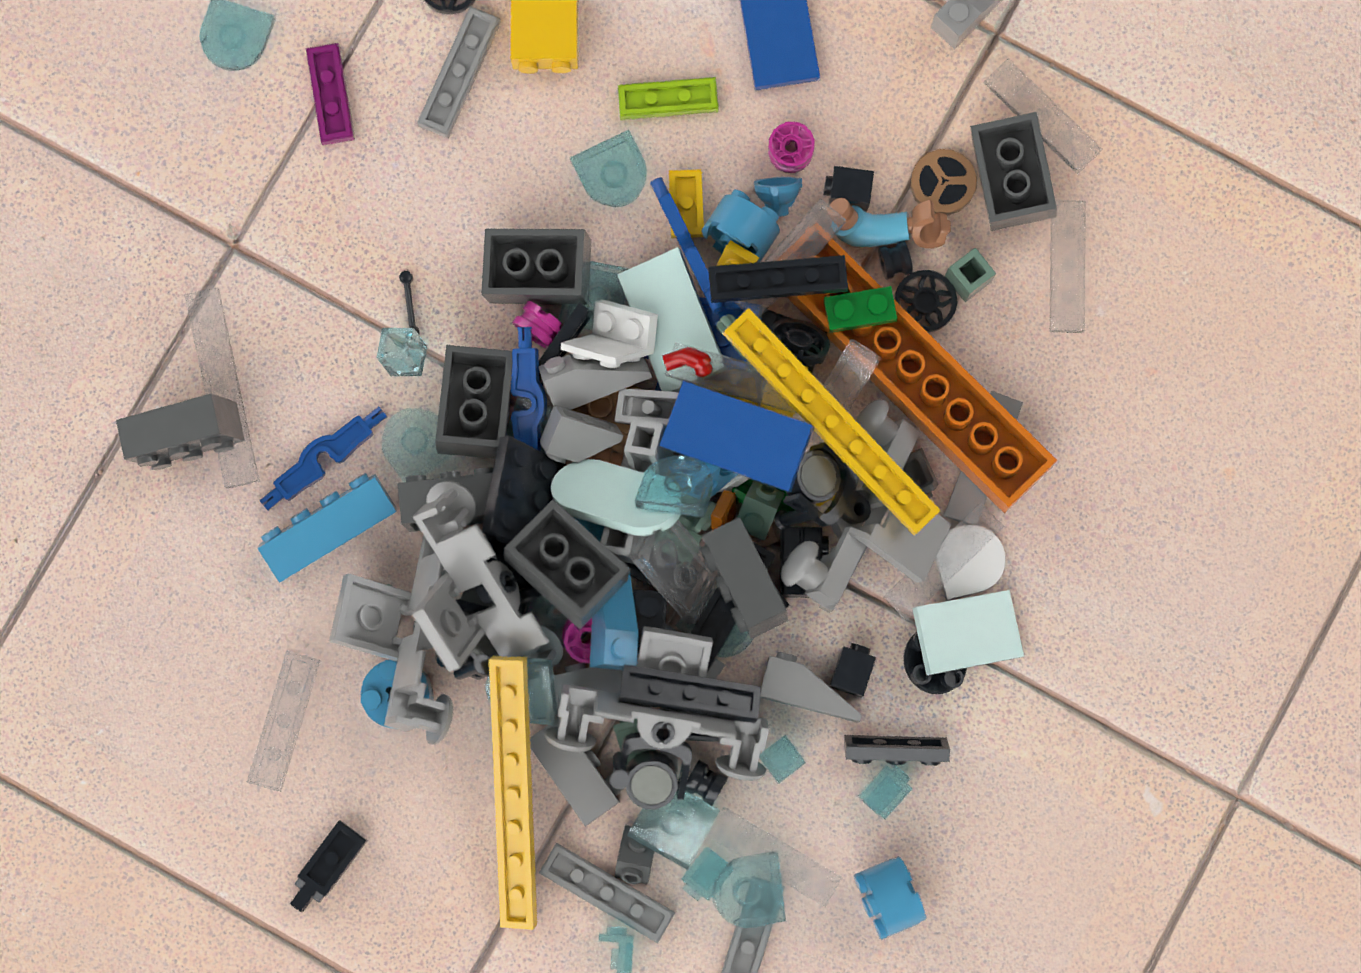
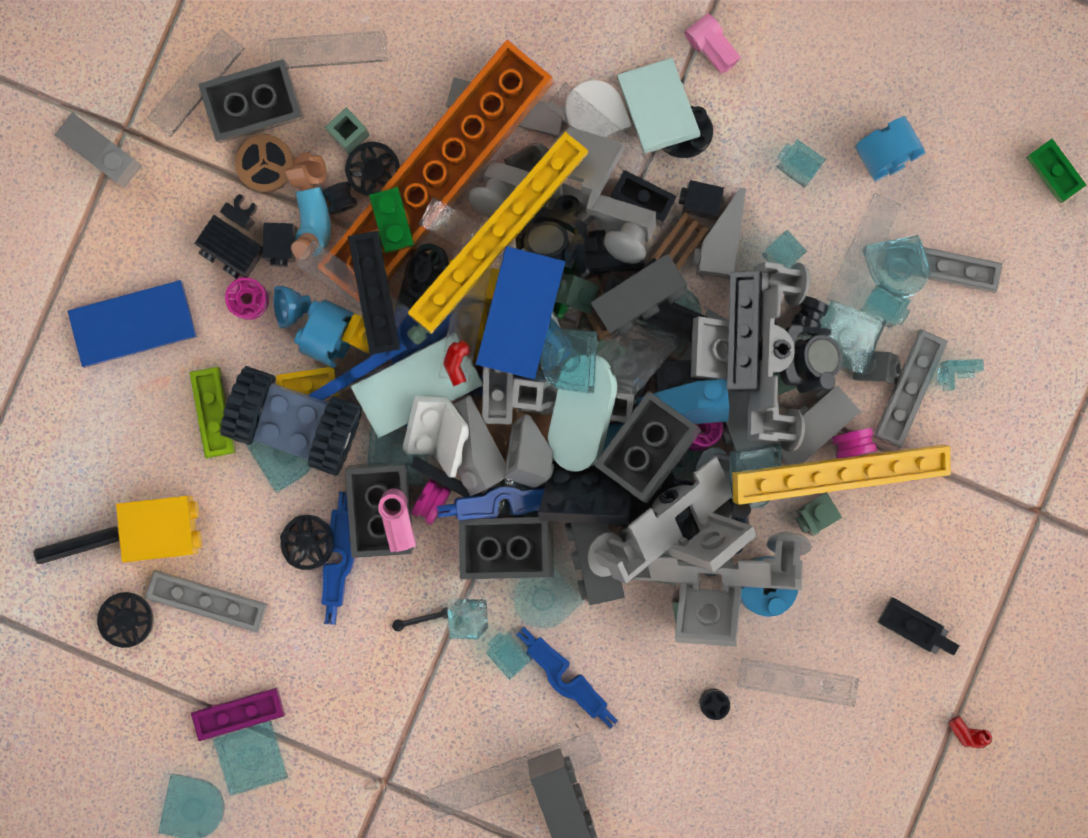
camera: 100 degrees left, 5 degrees up
dark azure brick [257,473,397,583] -> none
orange tile [711,490,737,530] -> none
plate [844,735,950,766] -> none
none -> black brick [194,215,263,279]
none -> clear light blue tile [213,721,288,796]
none -> black tile [220,194,258,232]
none -> plate [220,366,362,476]
none -> black wheel [280,515,334,570]
none -> blue piece [321,492,355,625]
none -> bright pink piece [378,489,416,552]
none -> clear light blue brick [486,631,532,680]
none -> black brick [610,170,677,228]
none -> medium nougat tile [651,212,709,270]
none -> bright pink piece [684,13,741,75]
none -> black wheel [699,688,730,720]
none -> sand green bracket [795,492,842,536]
none -> dark pink wheel [832,428,878,459]
none -> red arm [948,716,992,749]

